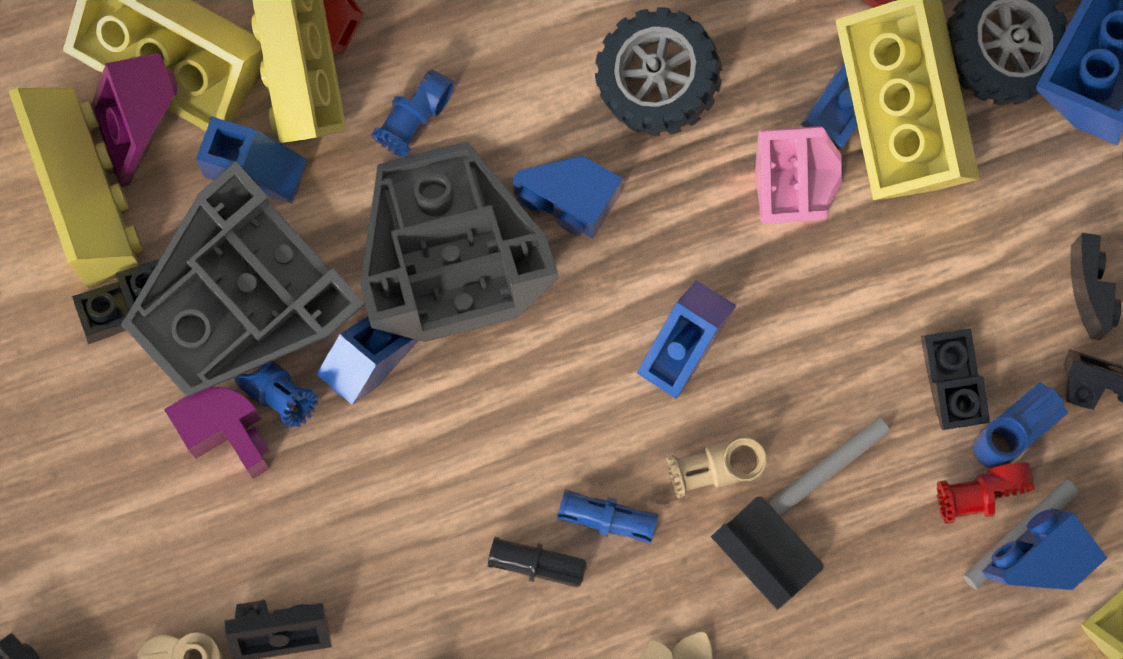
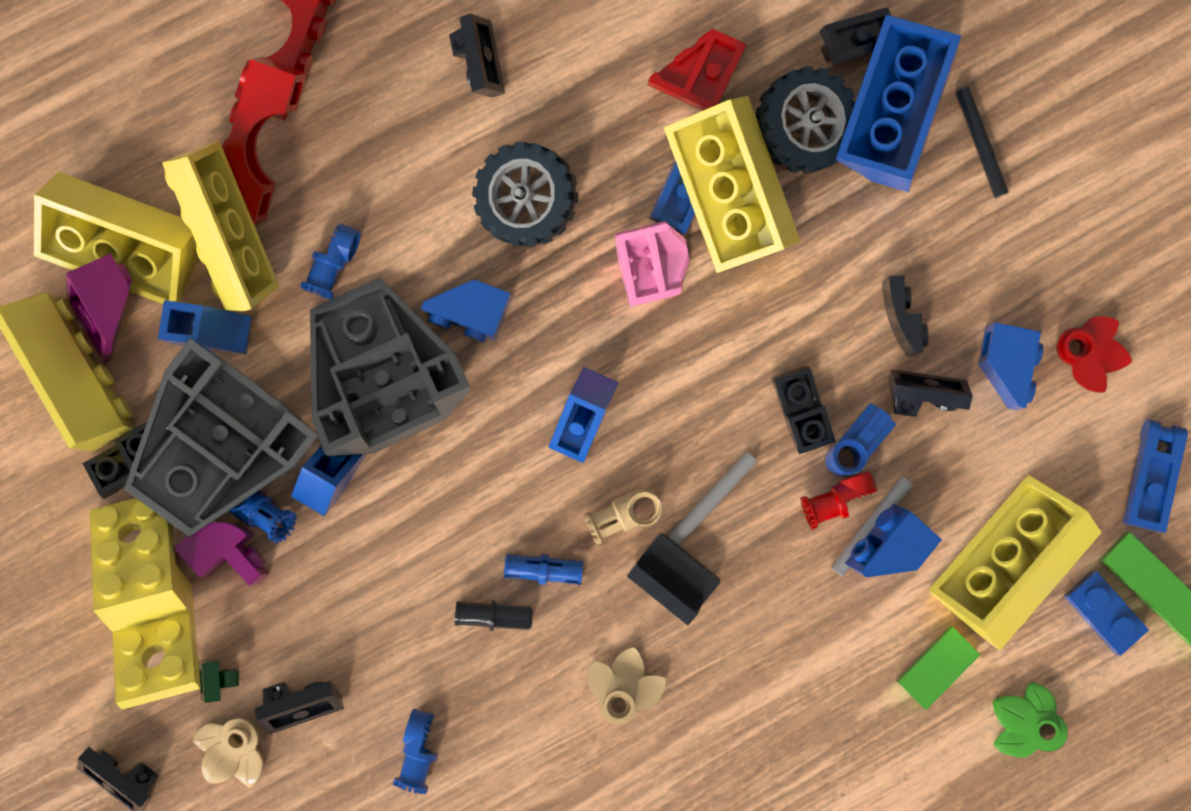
camera: 10 degrees left, 10 degrees up
none -> light yellow bracket [90,498,200,709]
none -> dark green tile [198,659,239,703]

